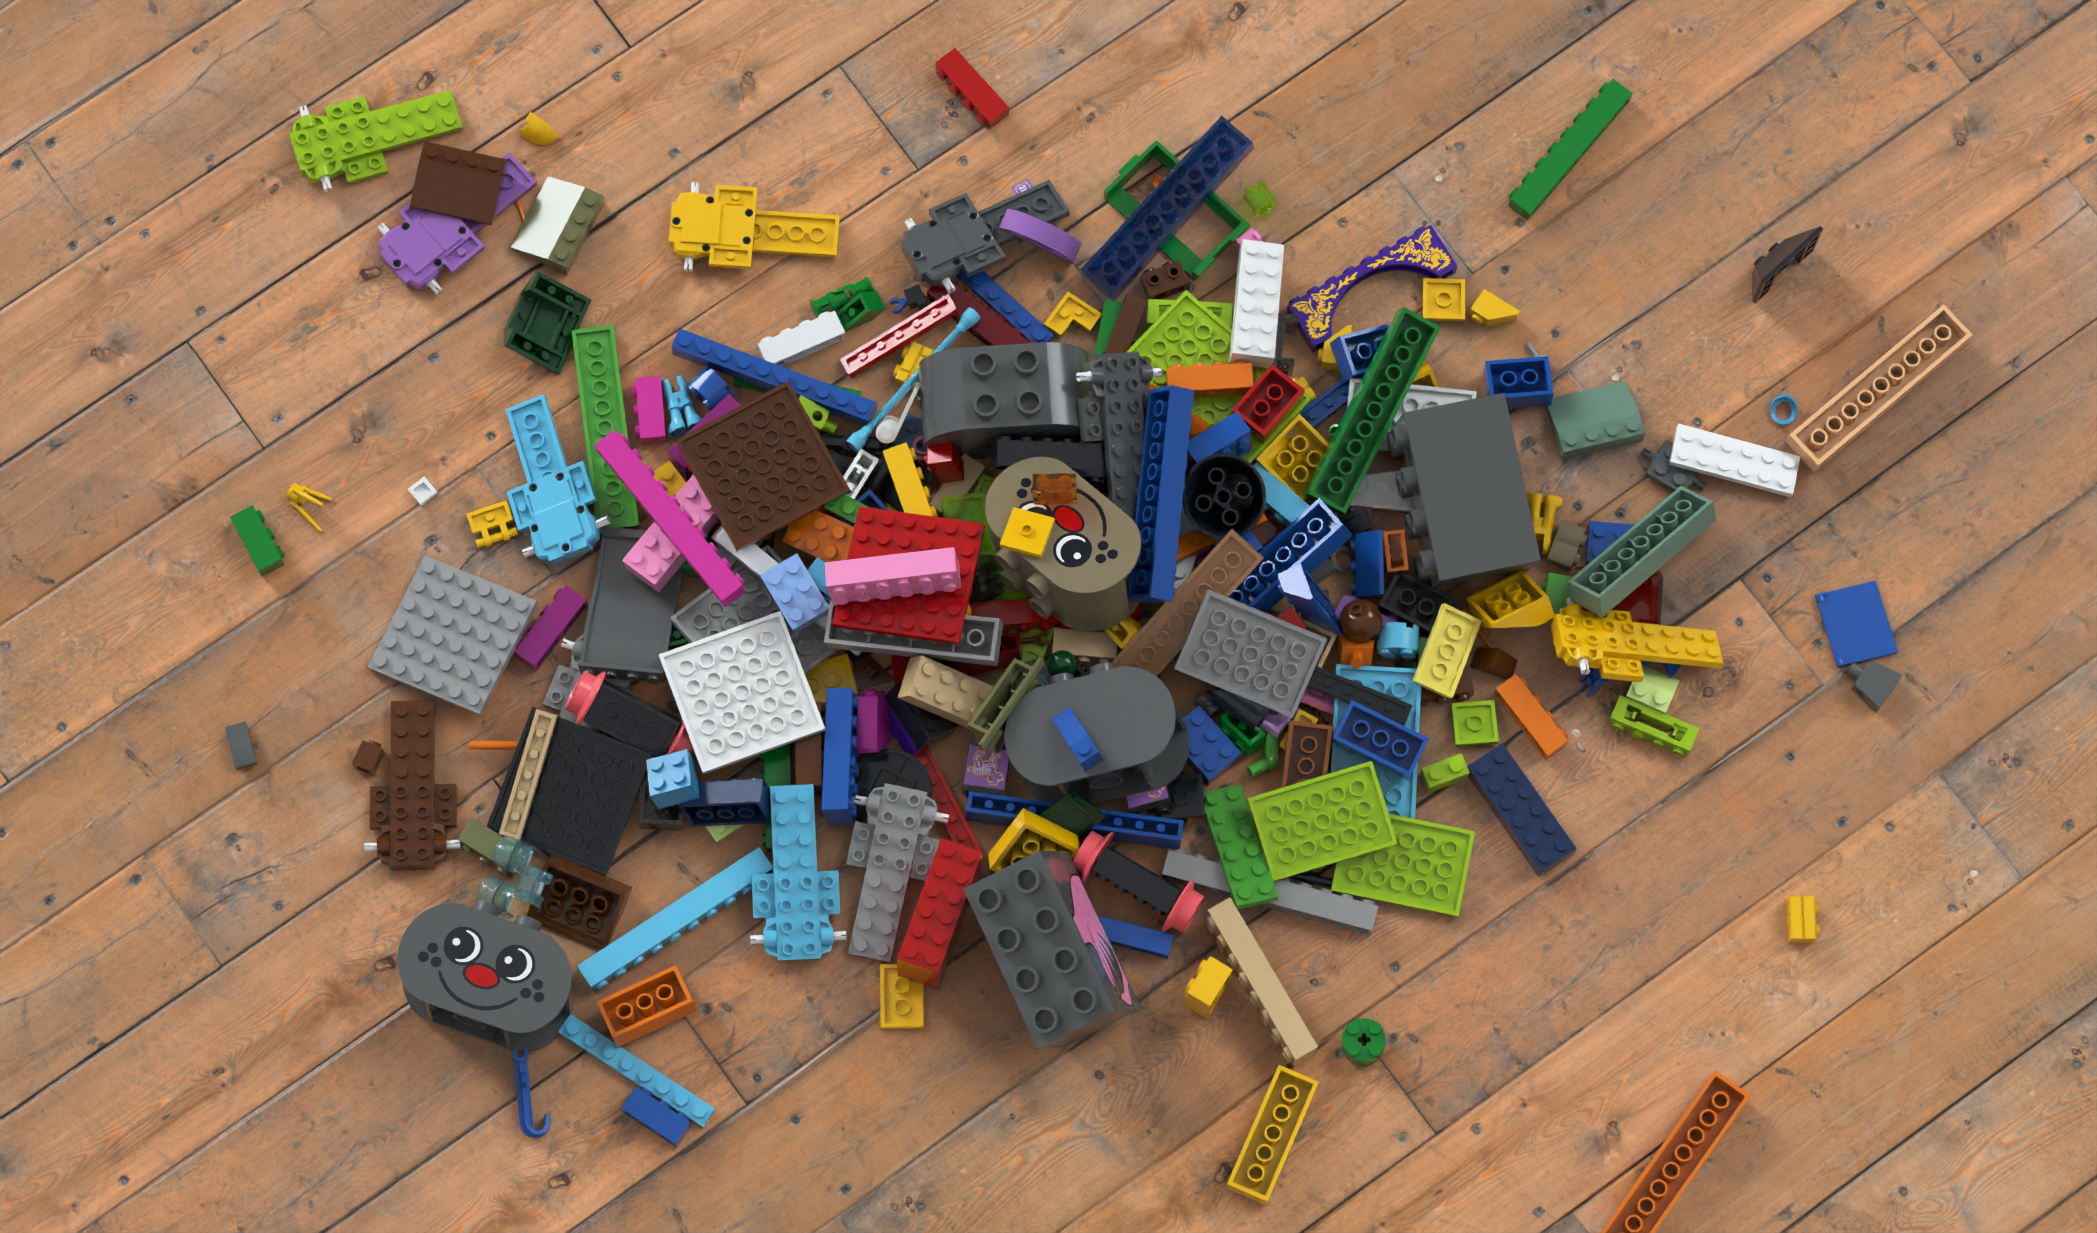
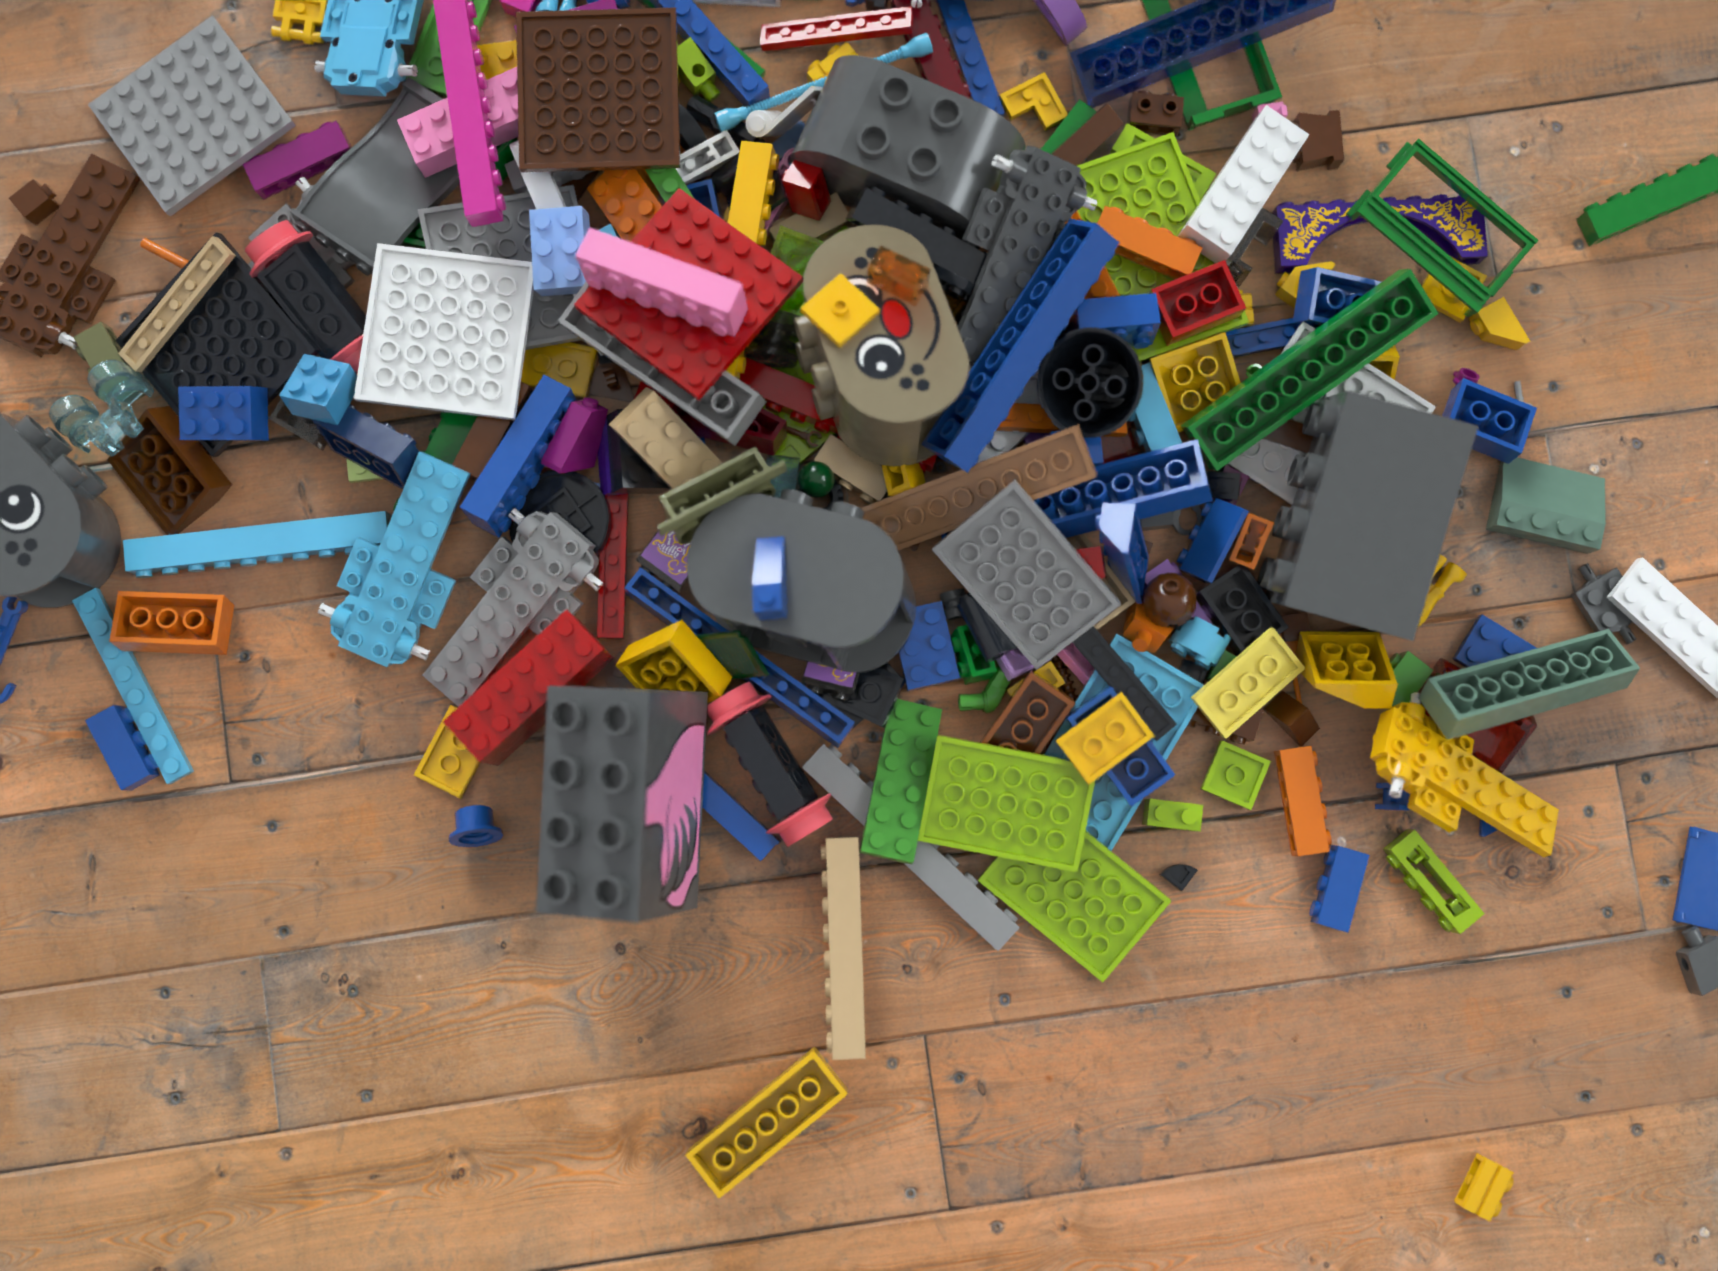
camera: 30 degrees right, 10 degrees up
yellow brick [1184,956,1233,1019] -> none
clear neon green brick [1244,180,1276,217] -> none
black bar [1289,871,1333,887] -> none
green brick [1341,1018,1386,1066] -> none
dark blue brick [1467,743,1577,877] -> none
dark tan brick [1546,520,1587,571] -> none
yellowish green slope [1626,665,1680,714] -> none
none -> blue brick [178,386,269,441]
none -> blue piece [448,805,503,847]
none -> yellow tile [1055,692,1154,785]
none -> black tile [1159,864,1198,891]
none -> reddish brown hips [1292,110,1344,172]
none -> blue brick [1309,845,1370,933]
none -> green piece [1346,139,1539,317]
none -> magenta plate [1453,368,1480,385]

